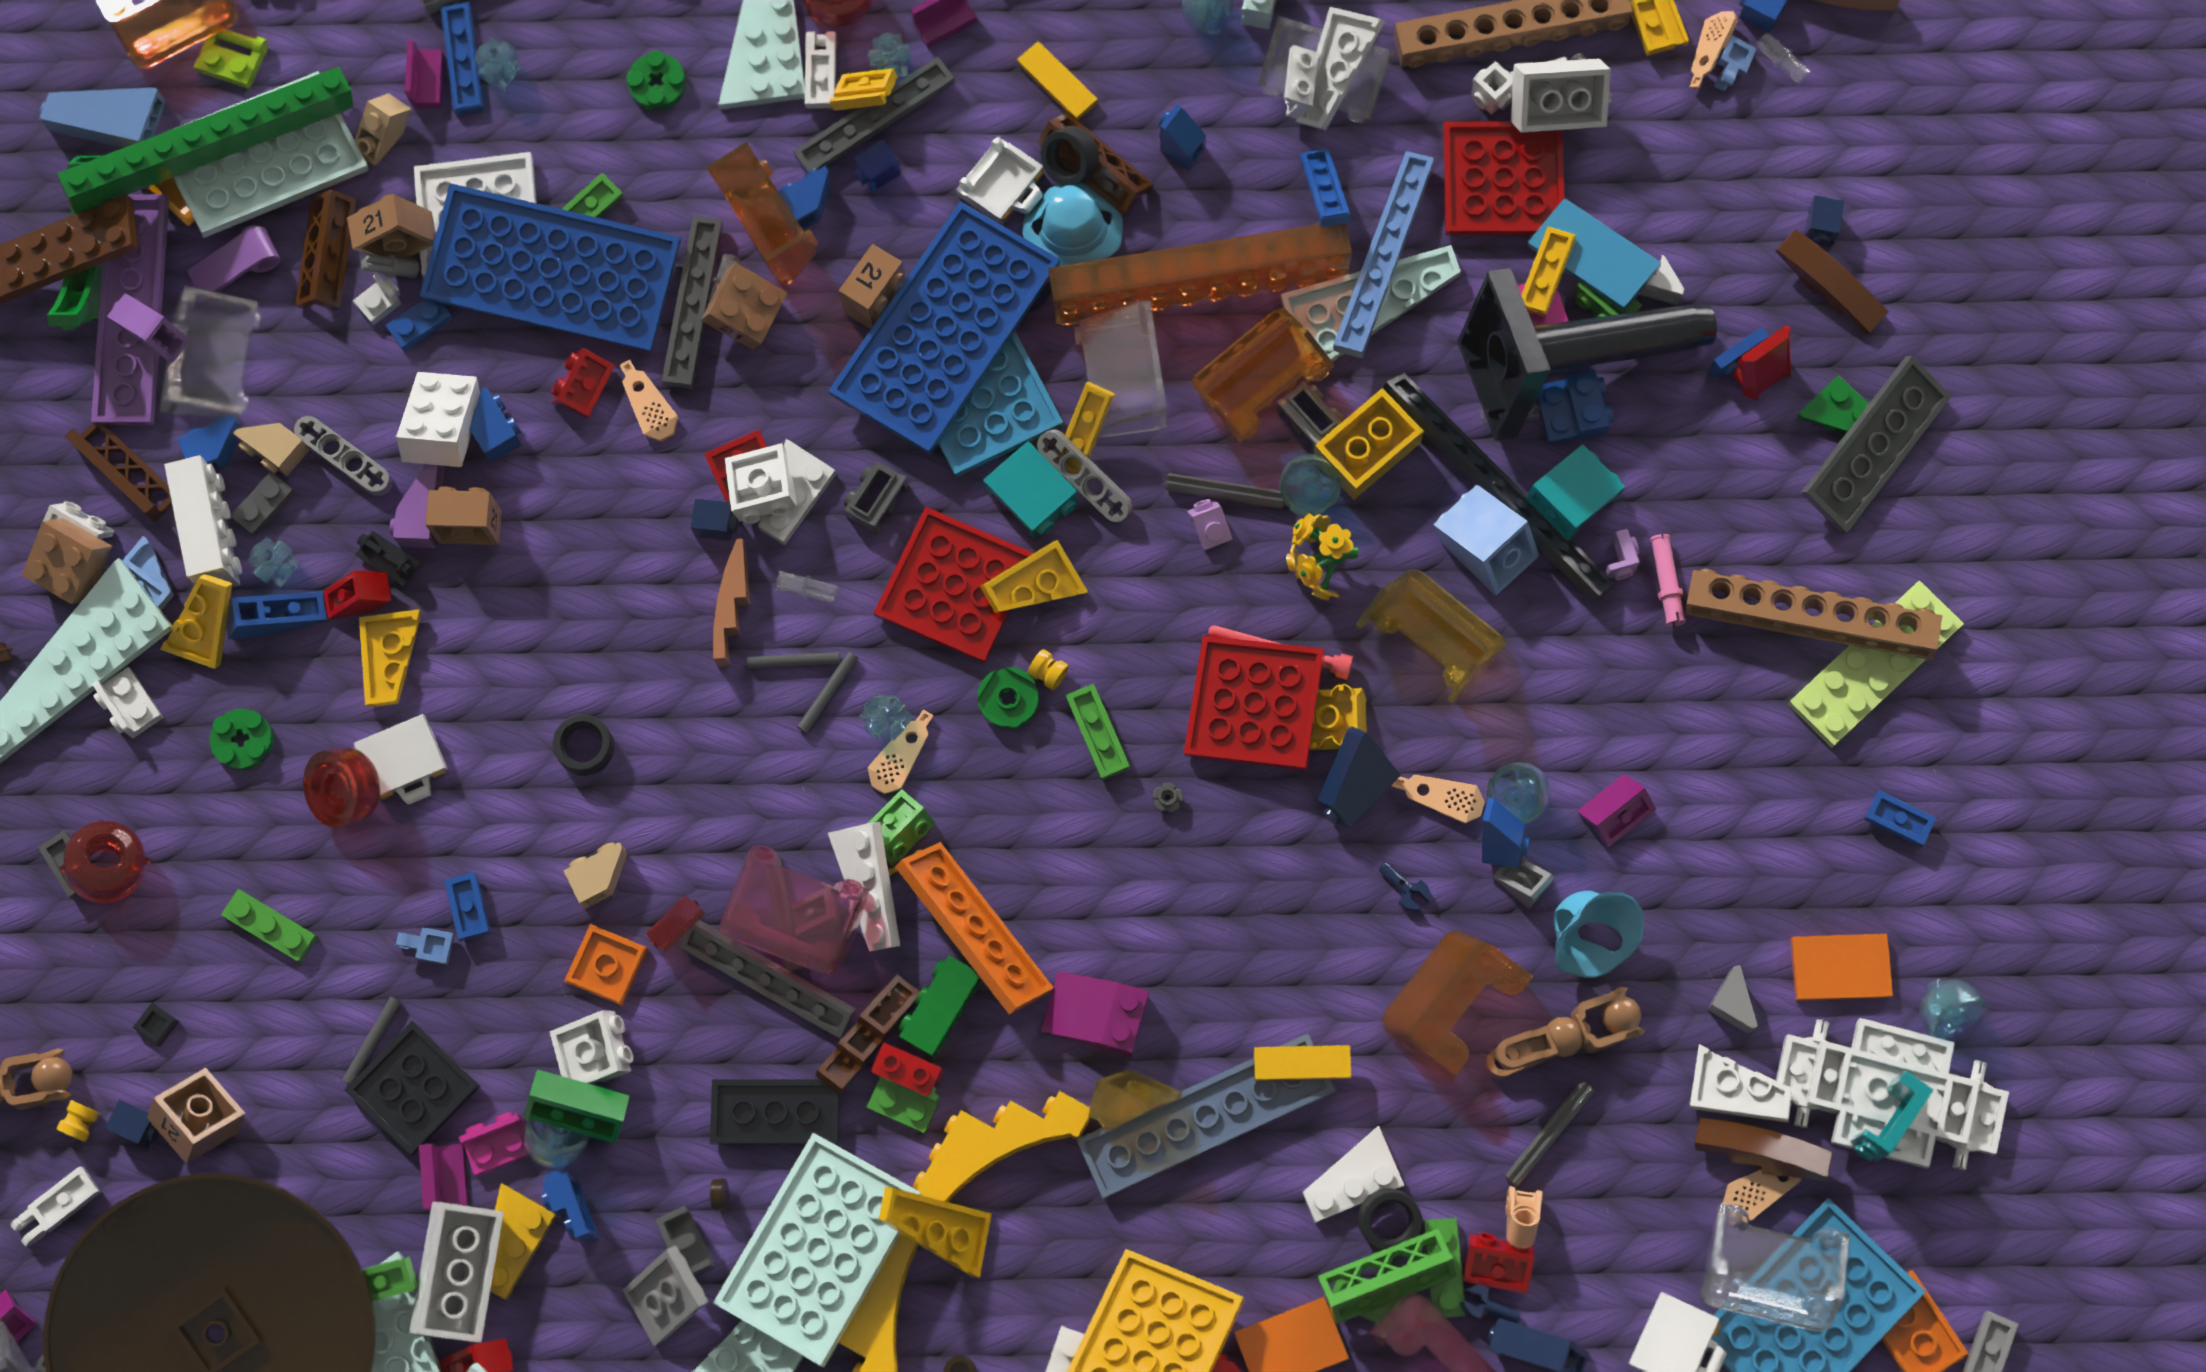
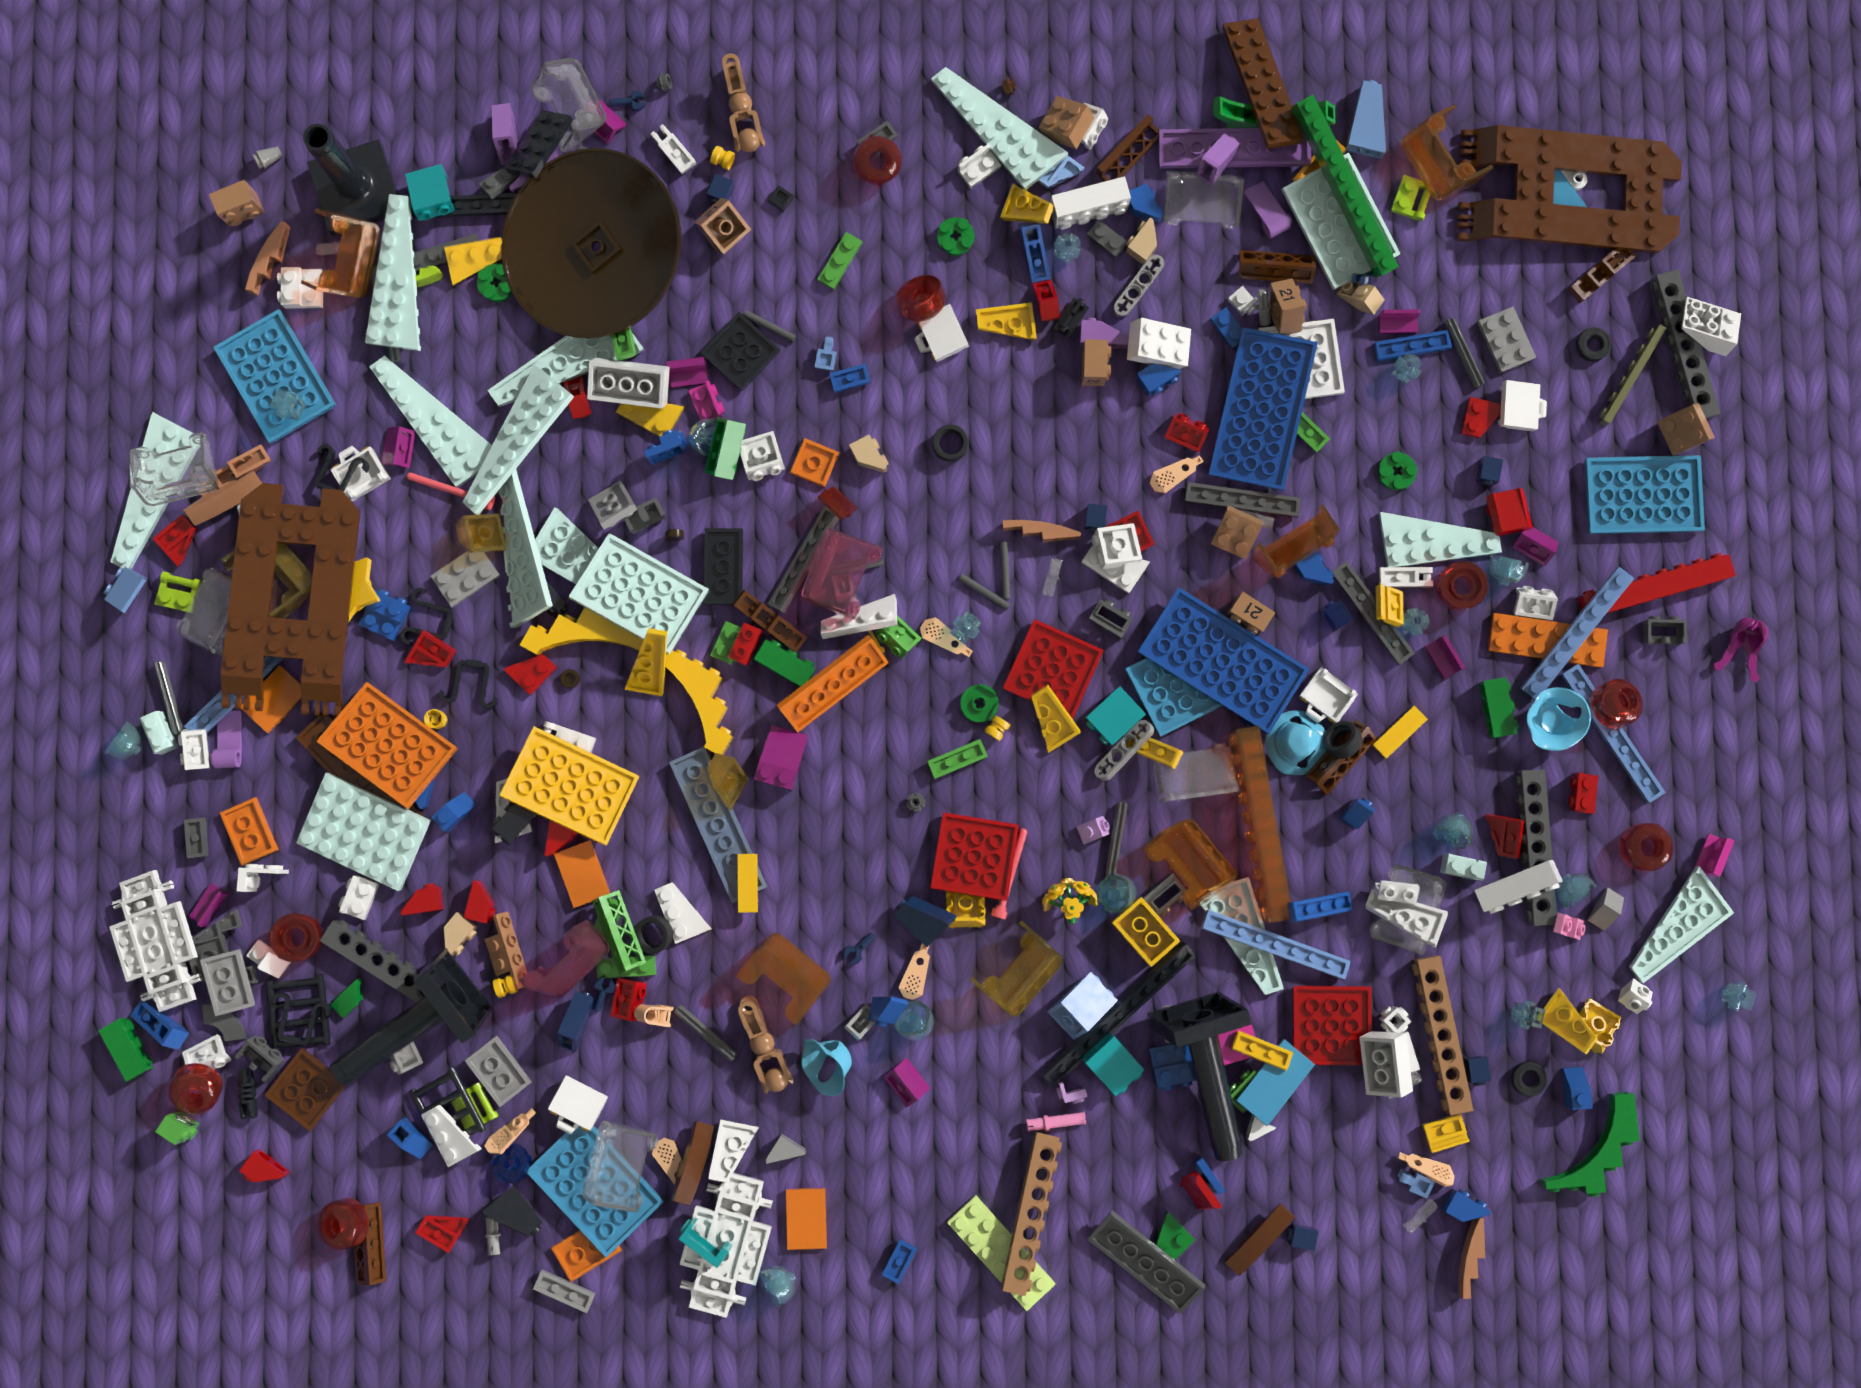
camera: 85 degrees right, 10 degrees up
none -> dark blue bar [1351,270,1375,285]

